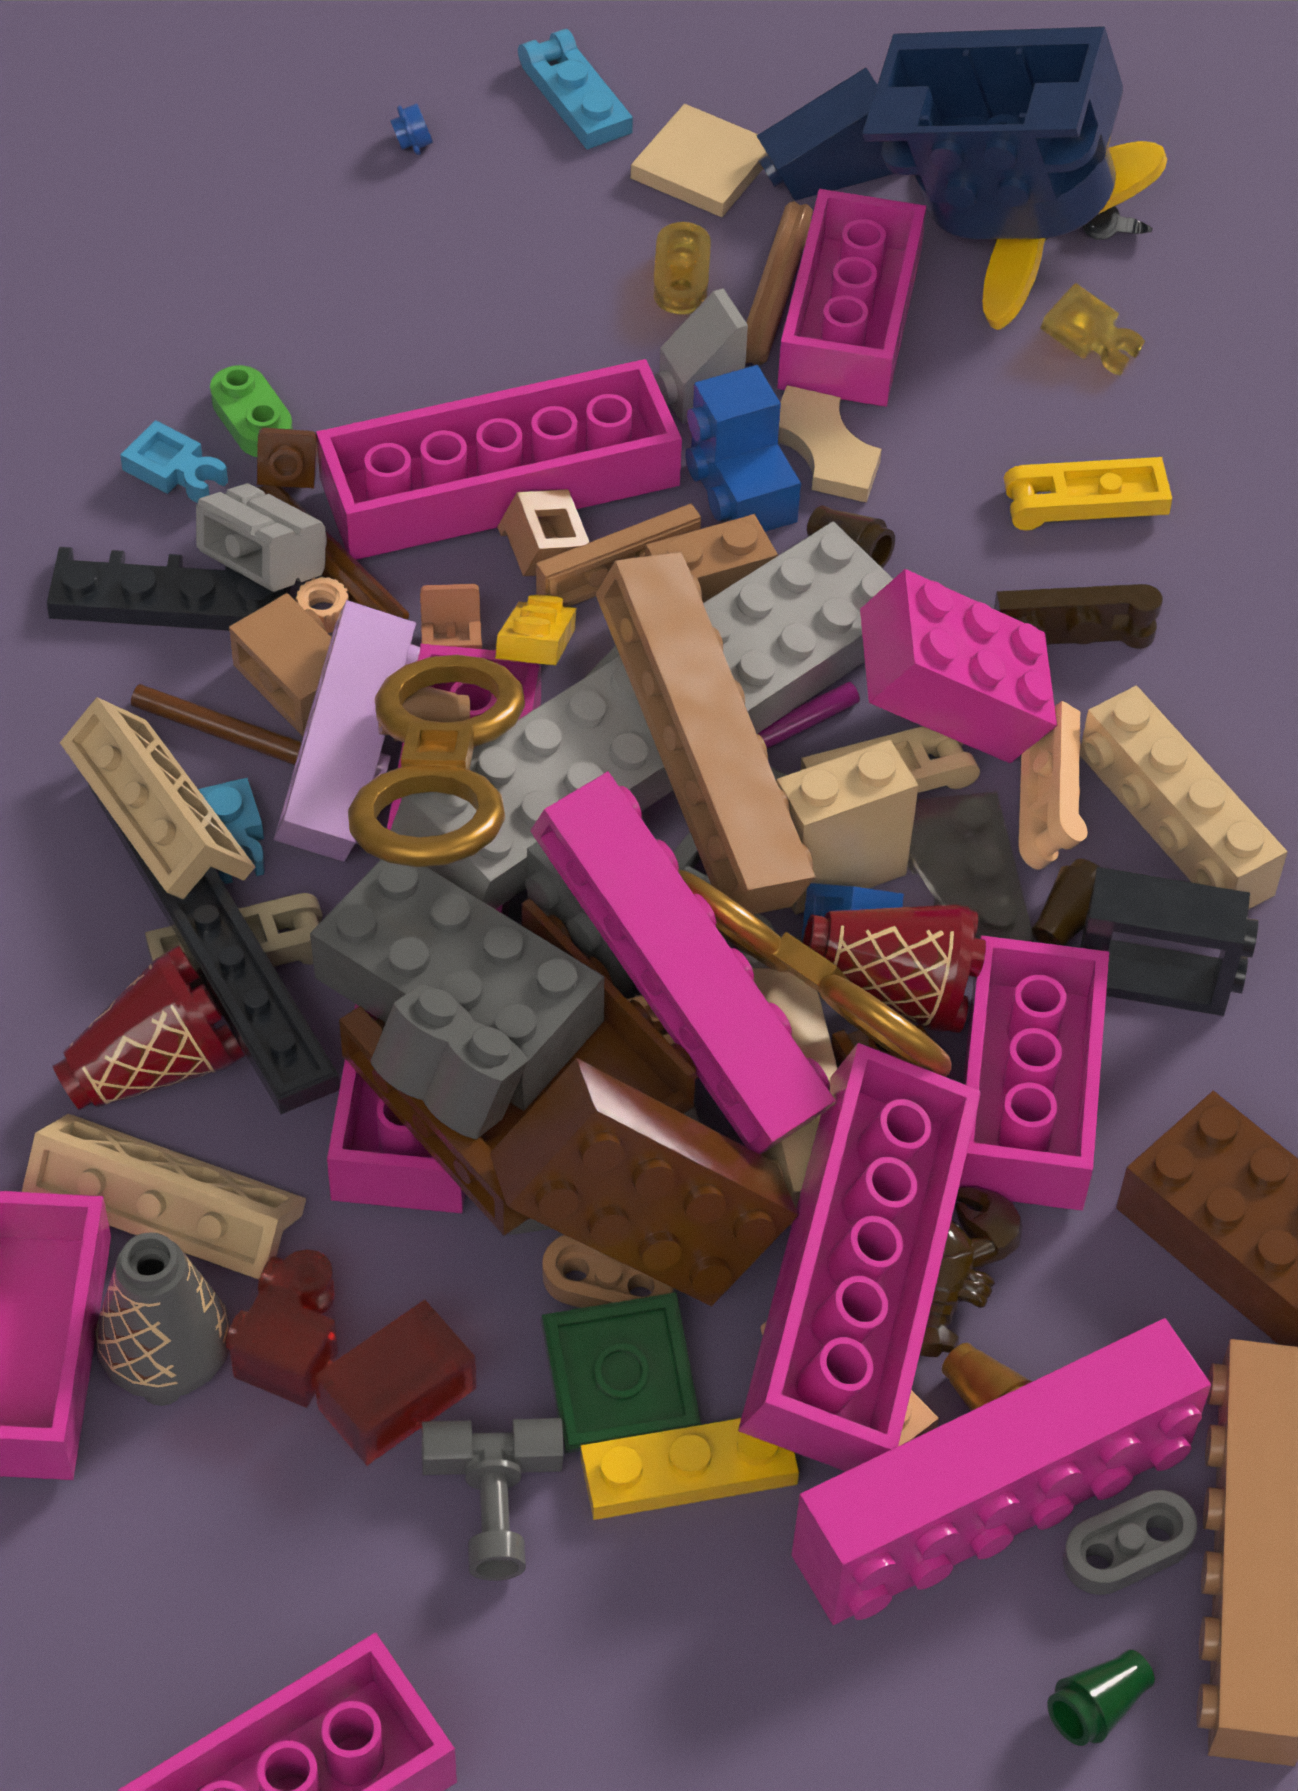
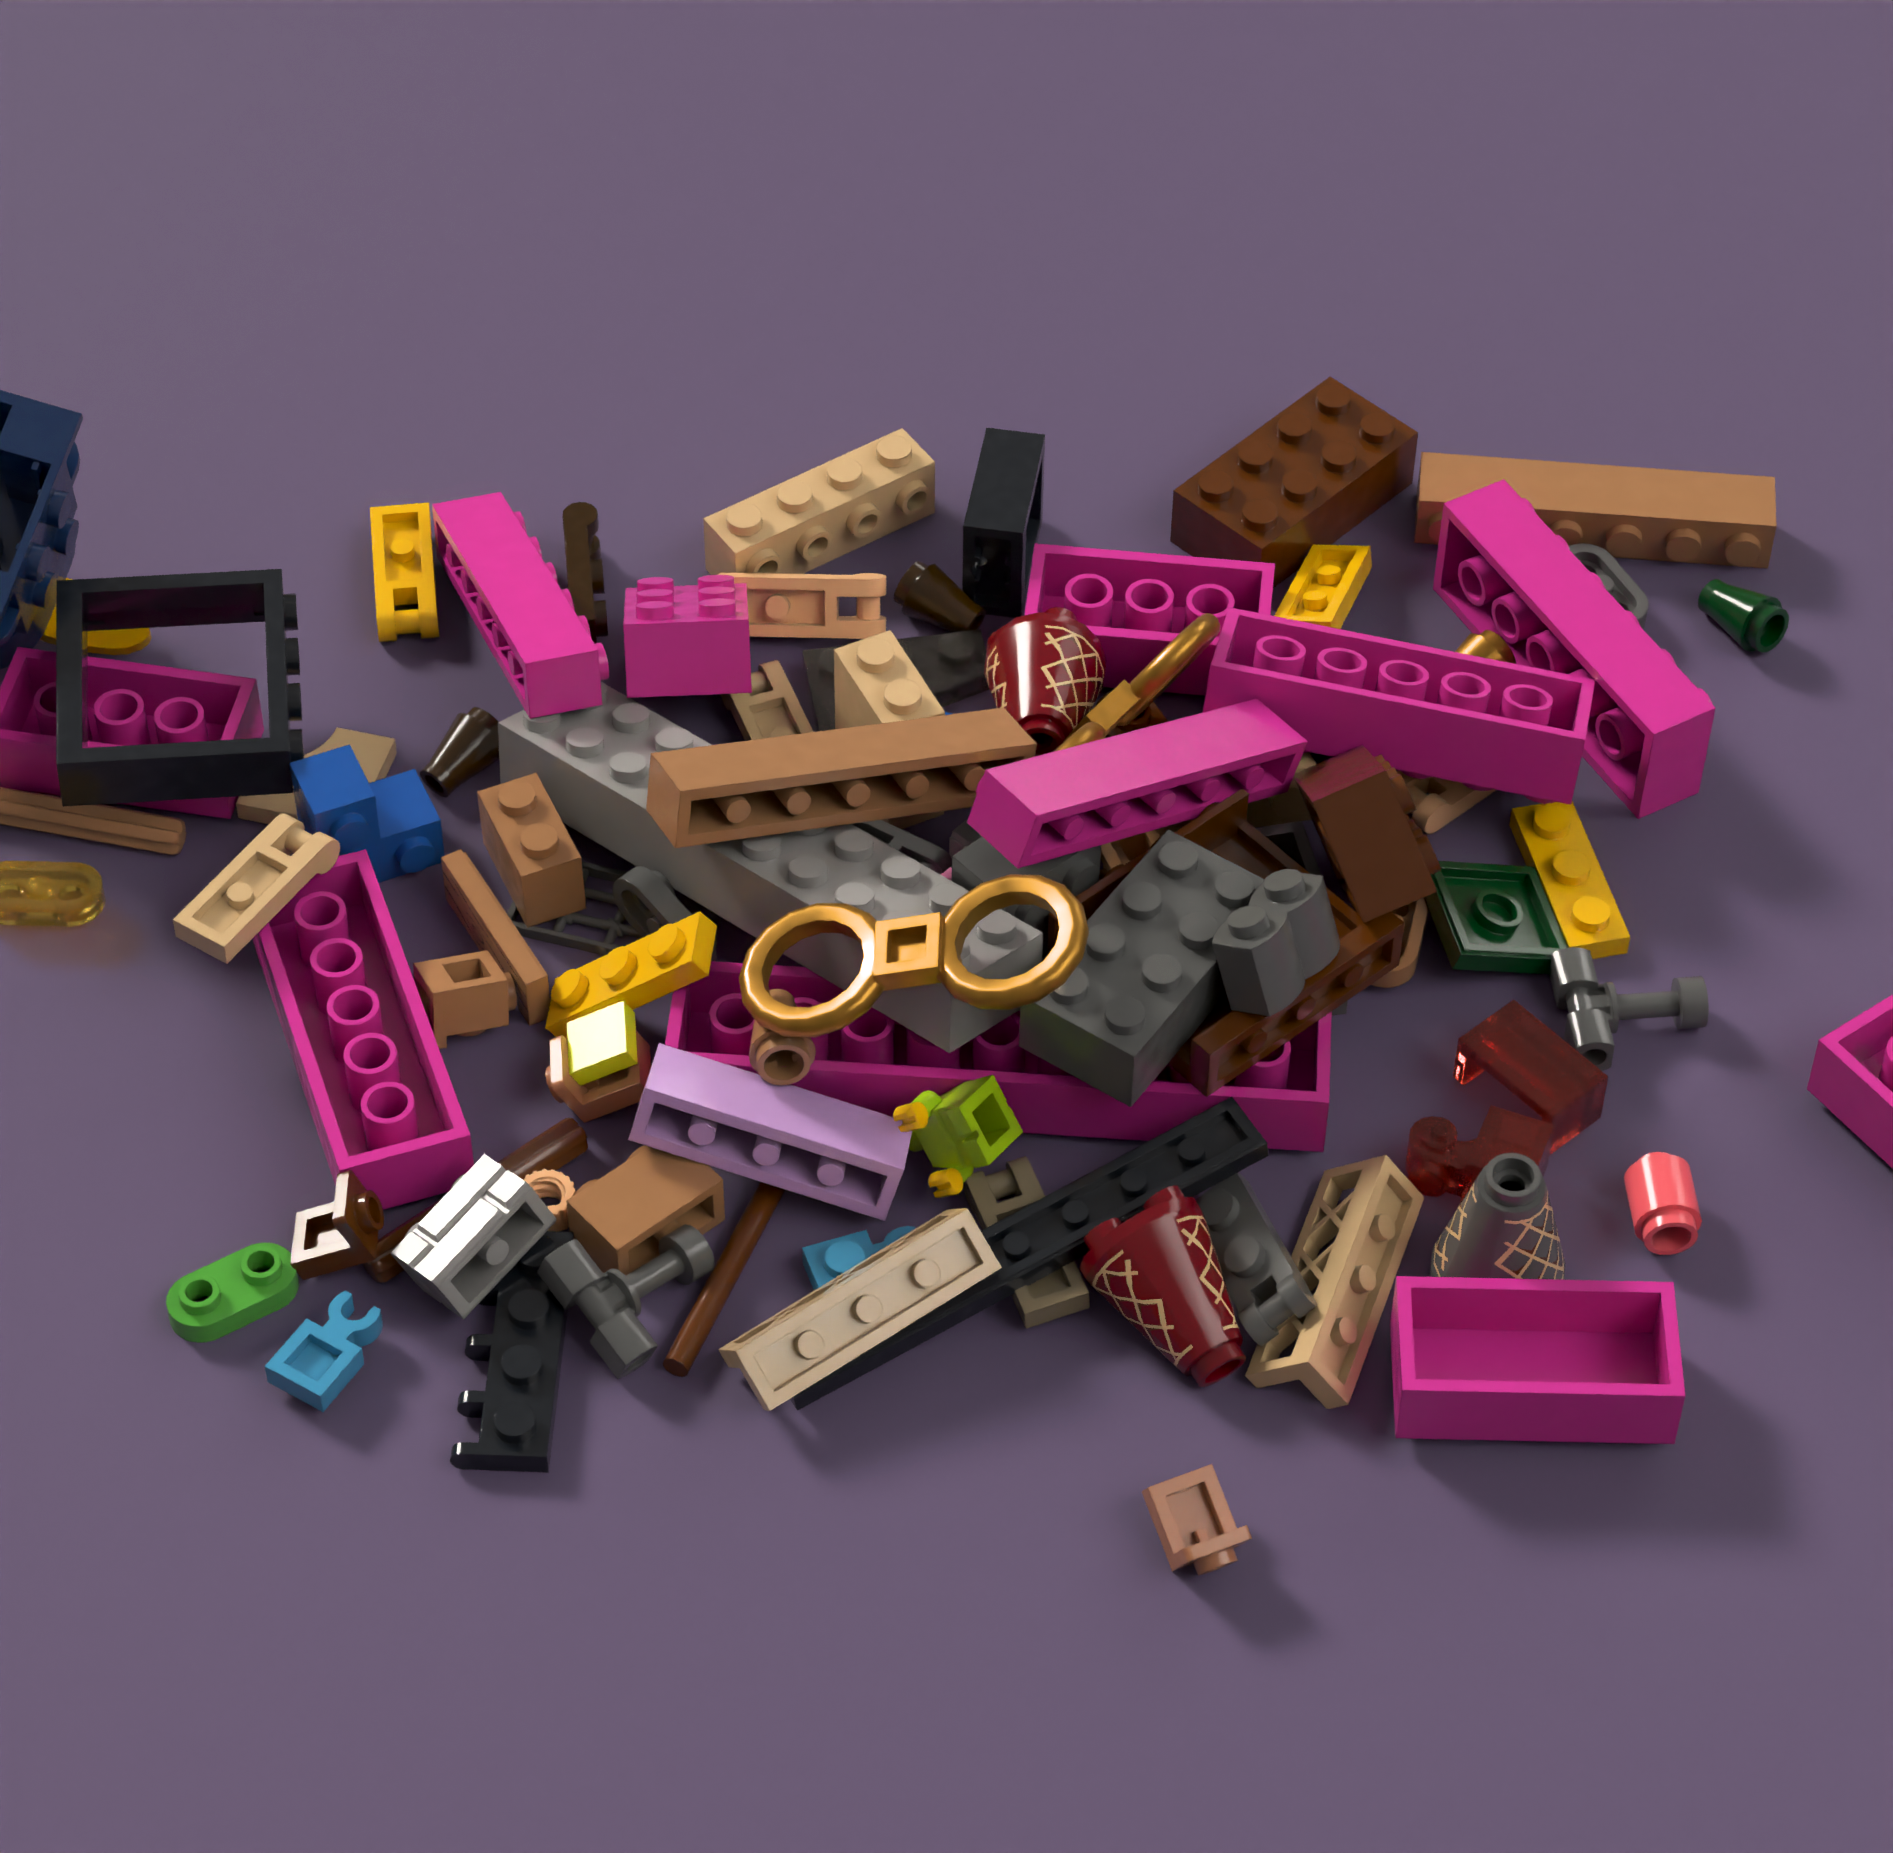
camera: 90 degrees left, 5 degrees down
light grey slope [654,288,748,424] -> none
clear yellow plate [1040,283,1145,376] -> none
none -> black window [56,569,304,807]
none -> tan plate [173,813,340,964]
none -> dark pink brick [432,492,609,719]
none -> dark grey bar [537,1224,714,1379]
none -> tile [567,1001,638,1086]
none -> lime piece [893,1075,1023,1198]
none -> dark grey plate [1195,1172,1317,1346]
none -> yellow plate [1274,544,1372,629]
none -> coral brick [1624,1152,1702,1255]

